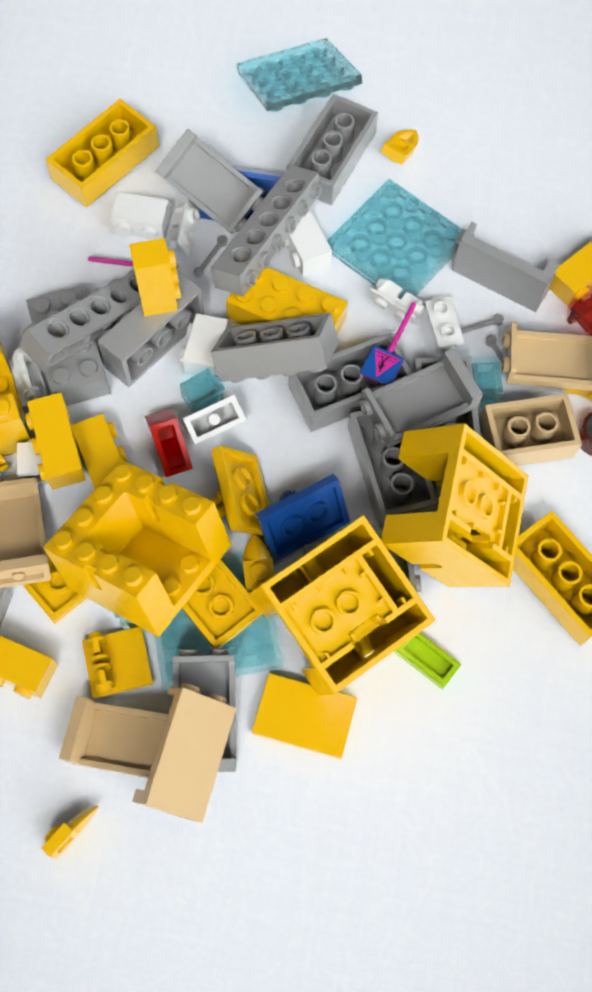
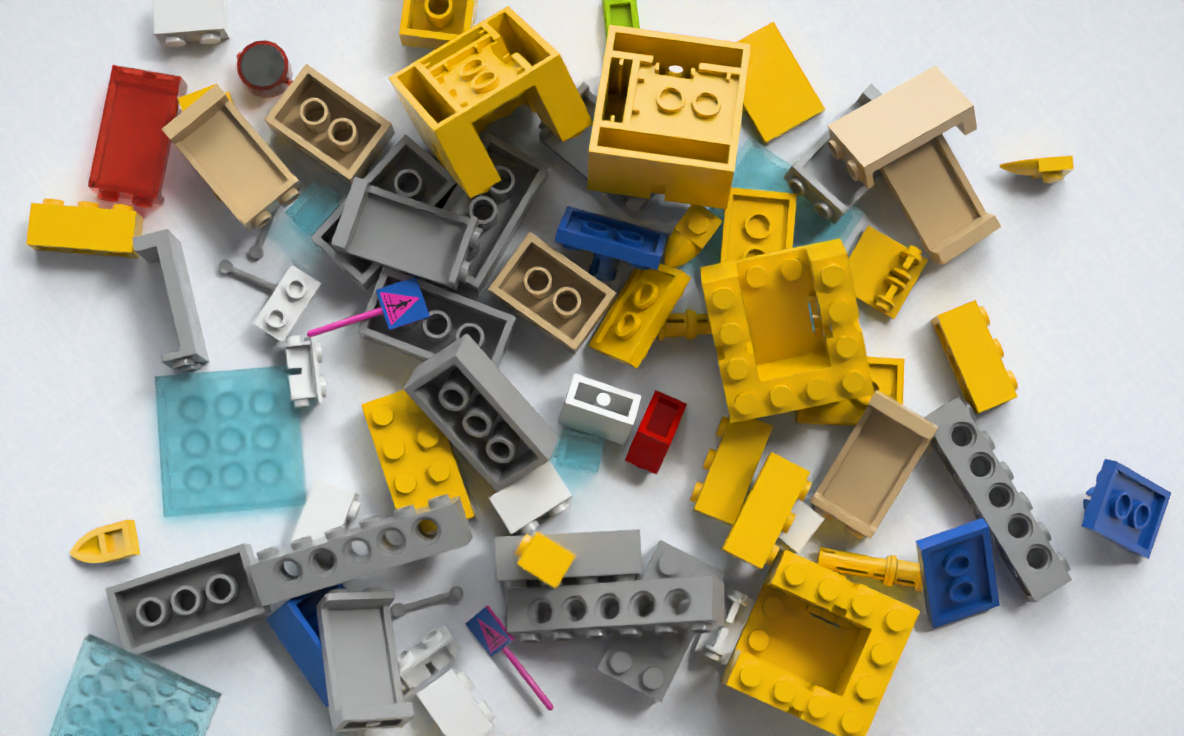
camera: 140 degrees left, 15 degrees up
none -> tan brick [488,232,616,355]

